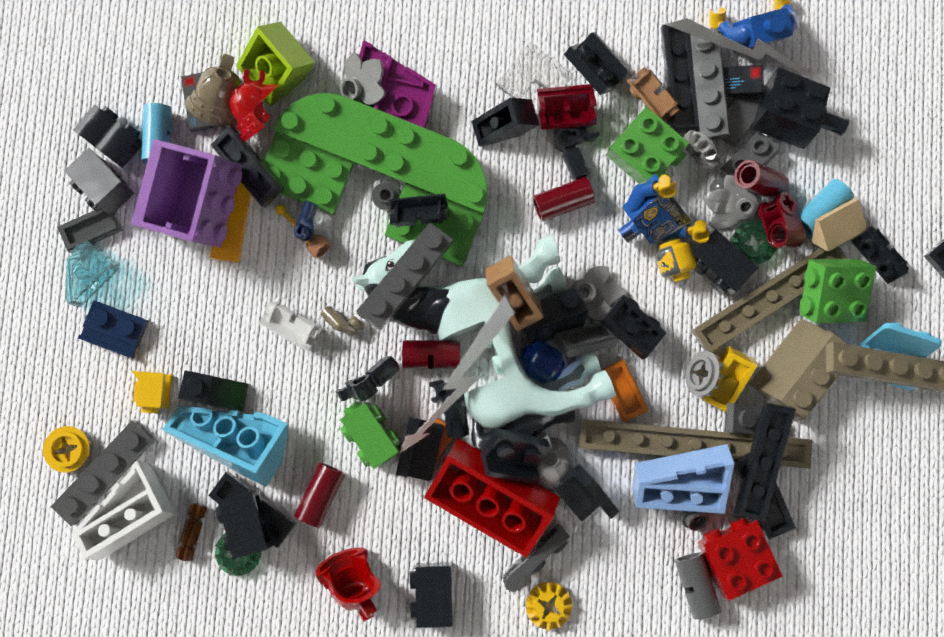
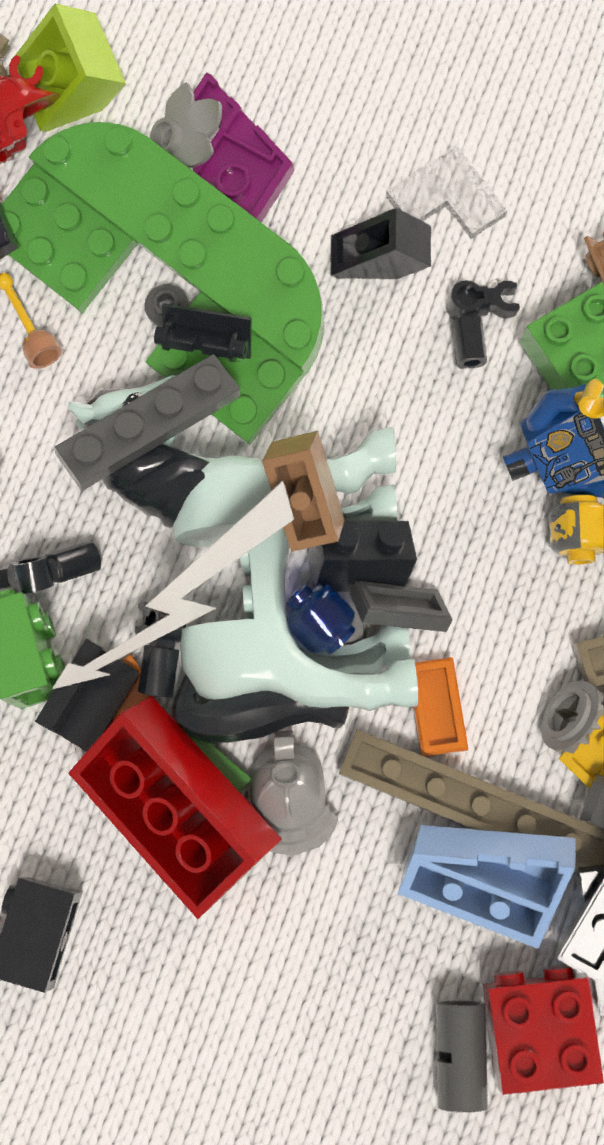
camera: 20 degrees right, 5 degrees down
dark blue arm [294,200,319,241] -> none
dark tan arm [321,306,363,336] -> none
dark red pin [402,340,460,369] -> none
black bracket [480,429,551,485] -> none
dark grey hinge [502,524,570,593] -> none
yellow gear [526,582,573,631] -> none
dark red pin [532,177,595,222] -> none
dark red hinge [537,84,597,130] -> none
black panel [553,464,620,521] -> none
black bracket [563,32,630,95] -> none
light grey plate [570,266,626,322] -> none
black bracket [600,295,667,360] -> none
dark grey plate [680,511,710,531] -> none

